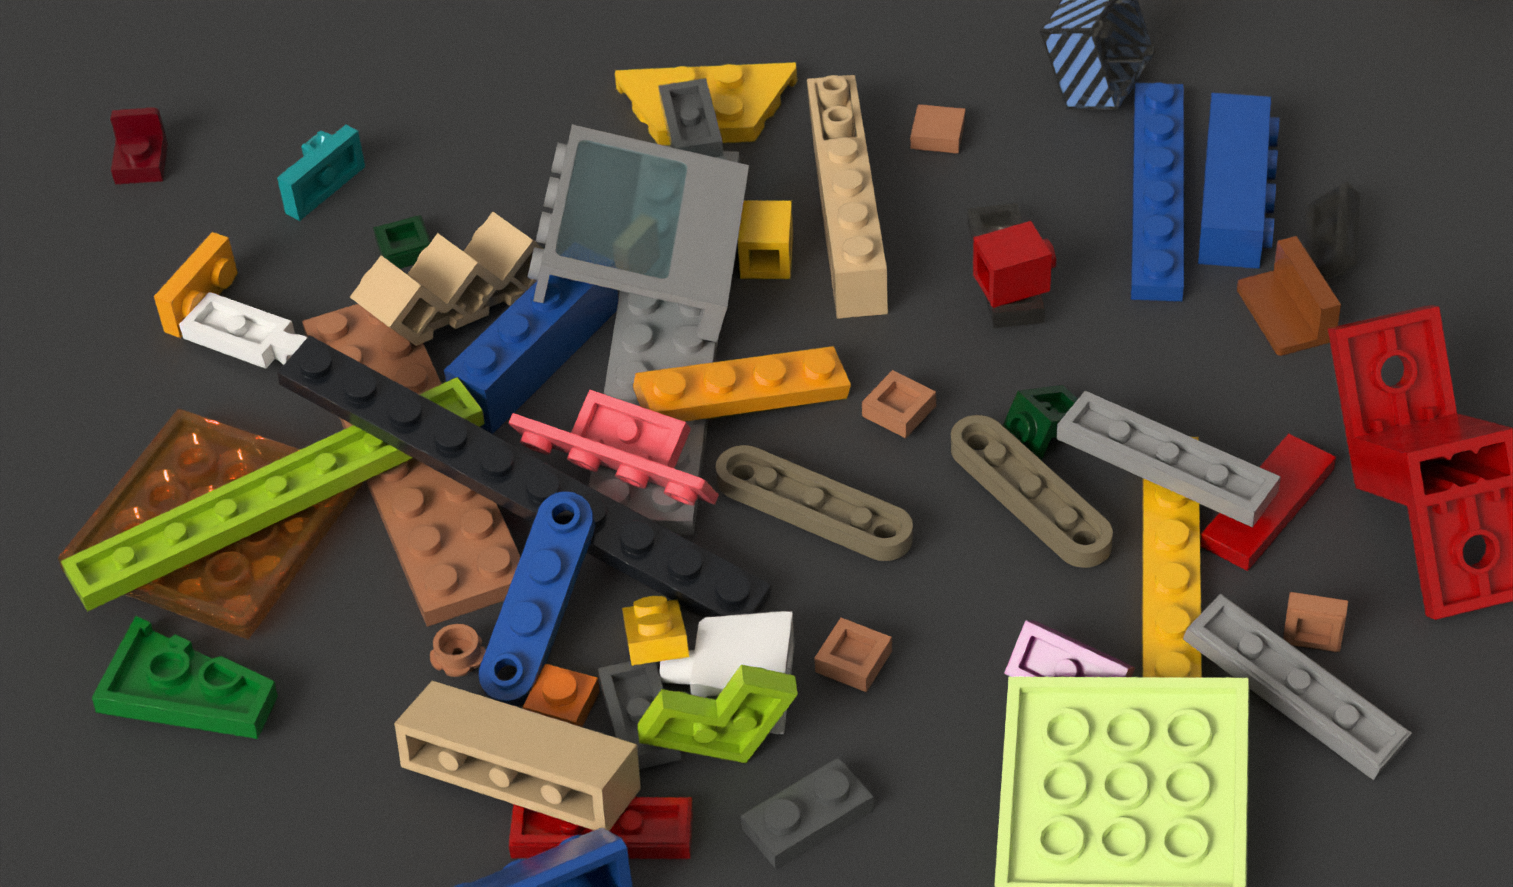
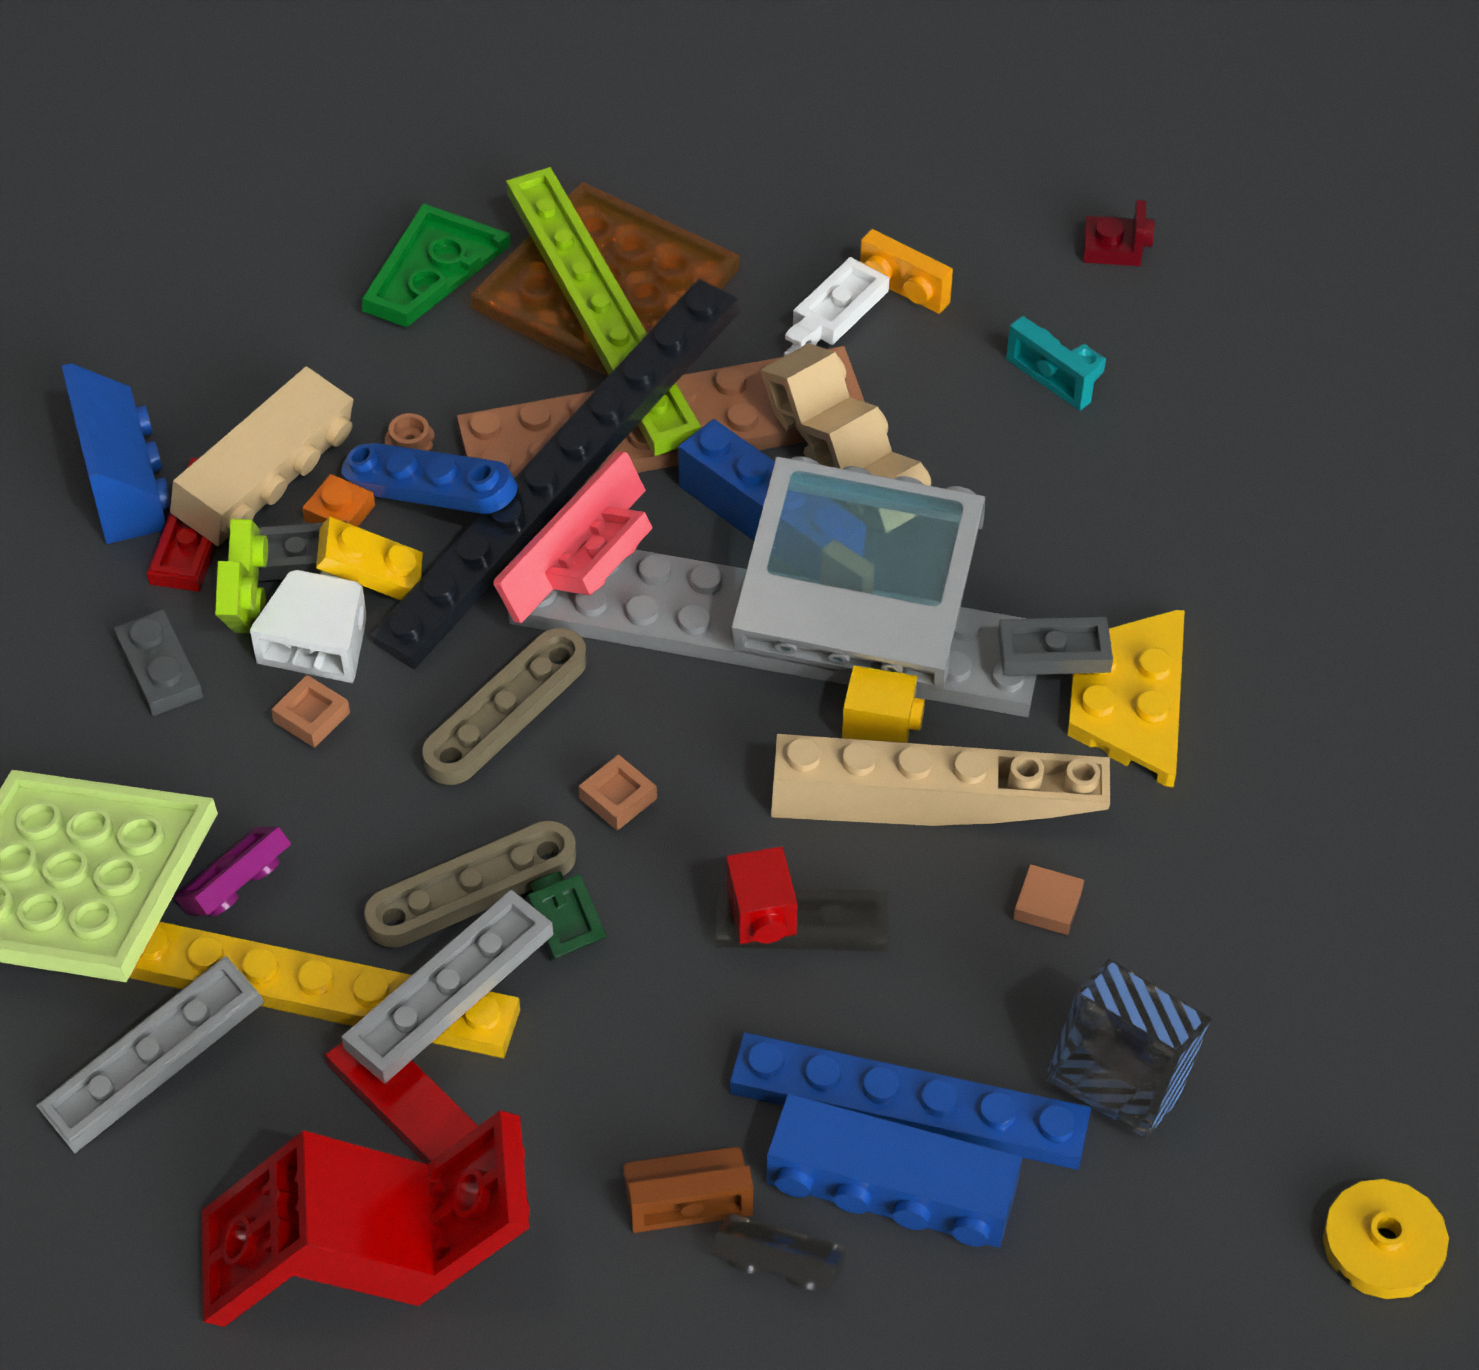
camera: 95 degrees right, 5 degrees up
dark green tile [373,215,431,269] -> none
light orange plate [633,346,851,422] -> none
nougat tile [1283,592,1348,652] -> none

